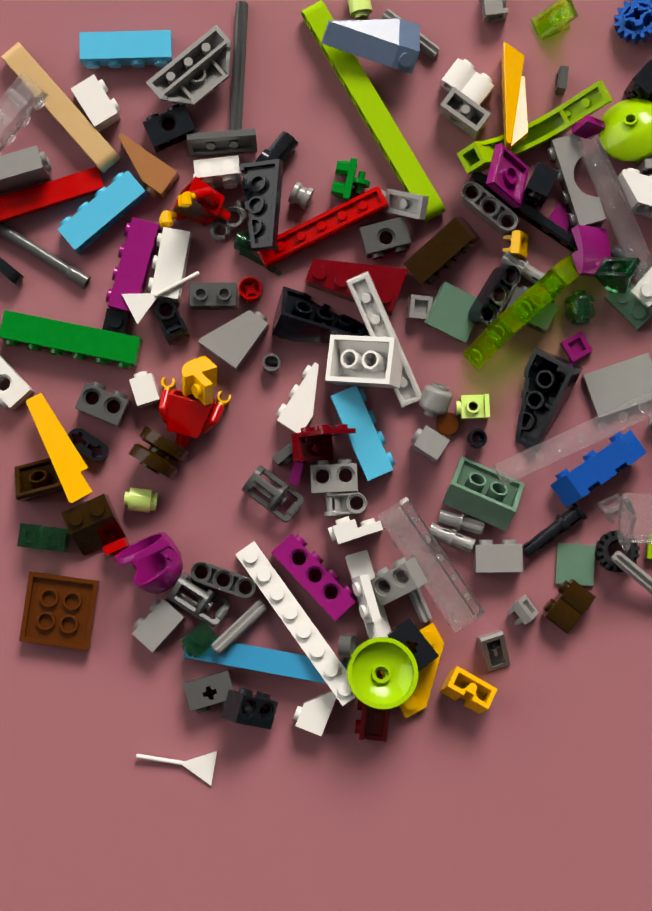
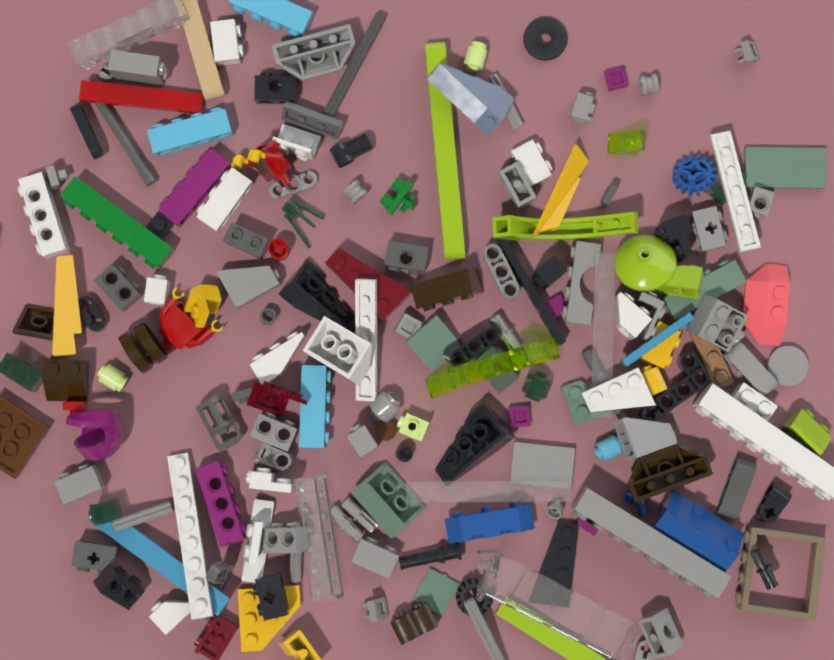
camera: 25 degrees right, 0 degrees up
medium nougat slope [118,133,179,199] -> none
white piece [122,271,200,324] -> none
white piece [136,751,217,786] -> none
black piece [155,299,190,346] -> none
dark grey piece [167,572,230,627] -> none
dark grey beam [191,562,257,598] -> none
black wing [239,159,284,251] -> none
red tile [257,186,389,268] -> none
magenta tile [289,461,305,485] -> none
lime dish [347,637,418,710] -> none
light grey plate [381,189,429,220] -> none
light grey slope [477,630,510,672] -> none
magenta tile [486,143,529,208] -> none
yellow tile [502,230,529,258] -> none
magenta slope [571,225,611,278] -> none
magenta tile [572,115,605,140] -> none
clear green slope [594,257,641,293] -> none

